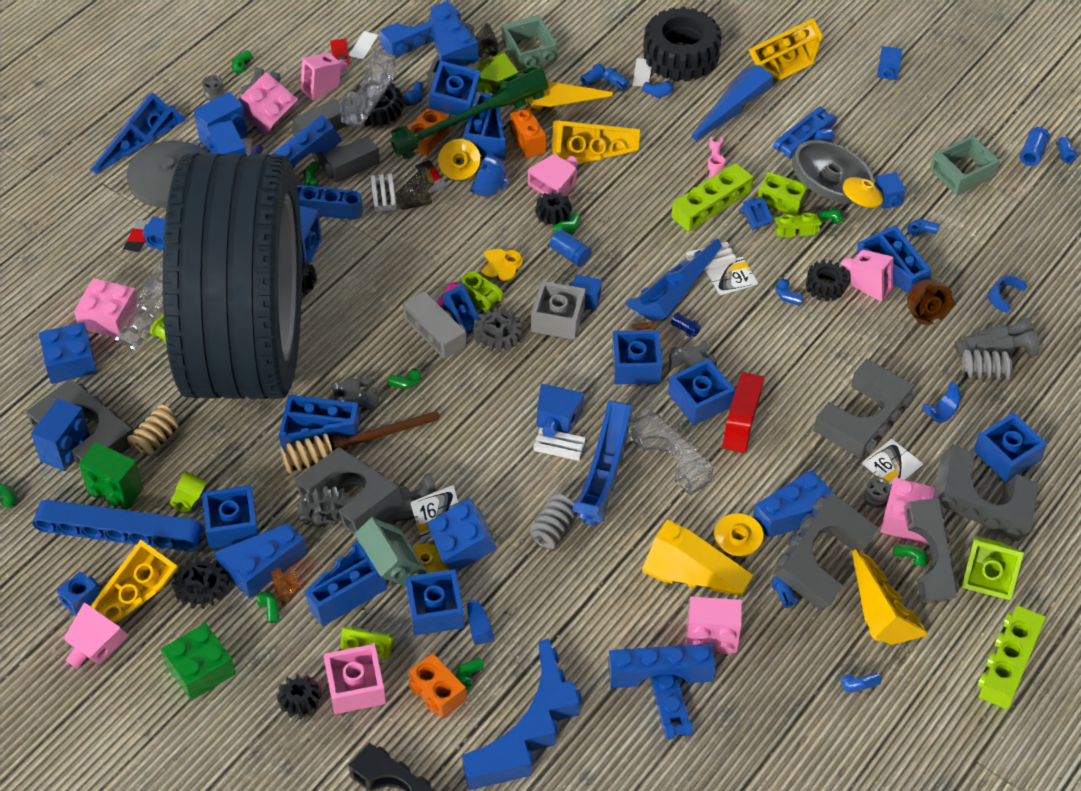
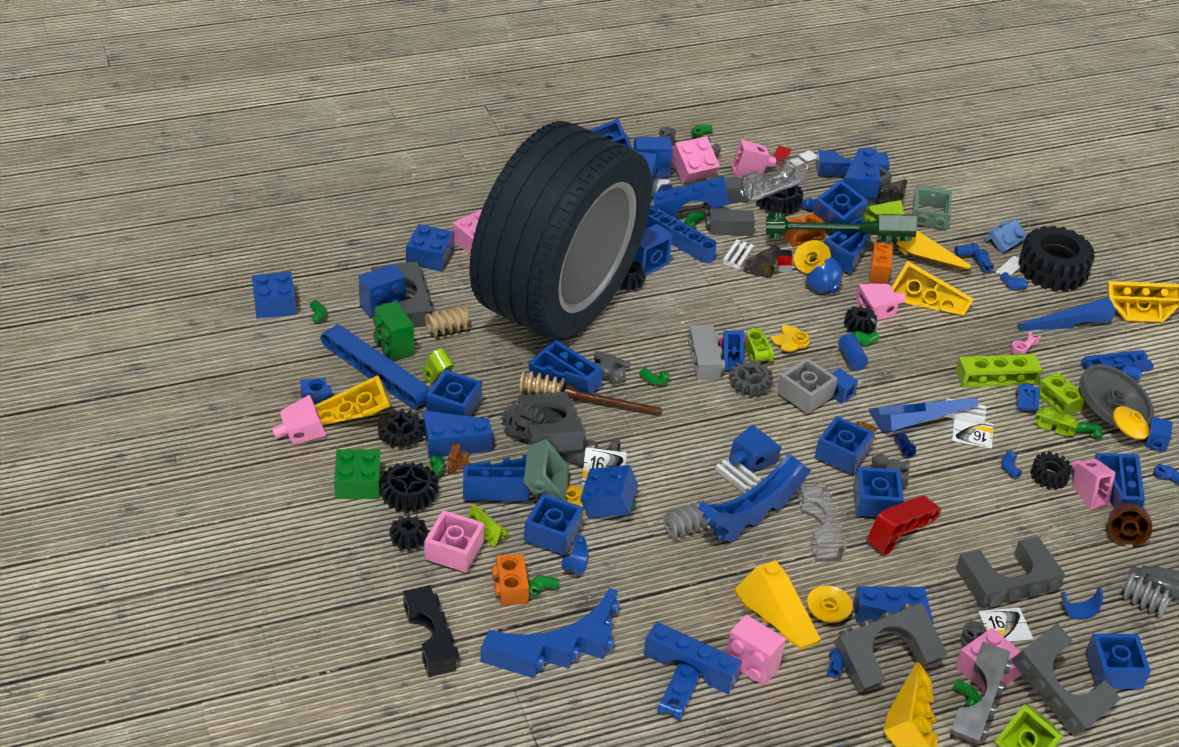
camera: 30 degrees right, 10 degrees down
none -> black gear [380,461,439,513]
none -> medium blue bracket [984,219,1027,254]

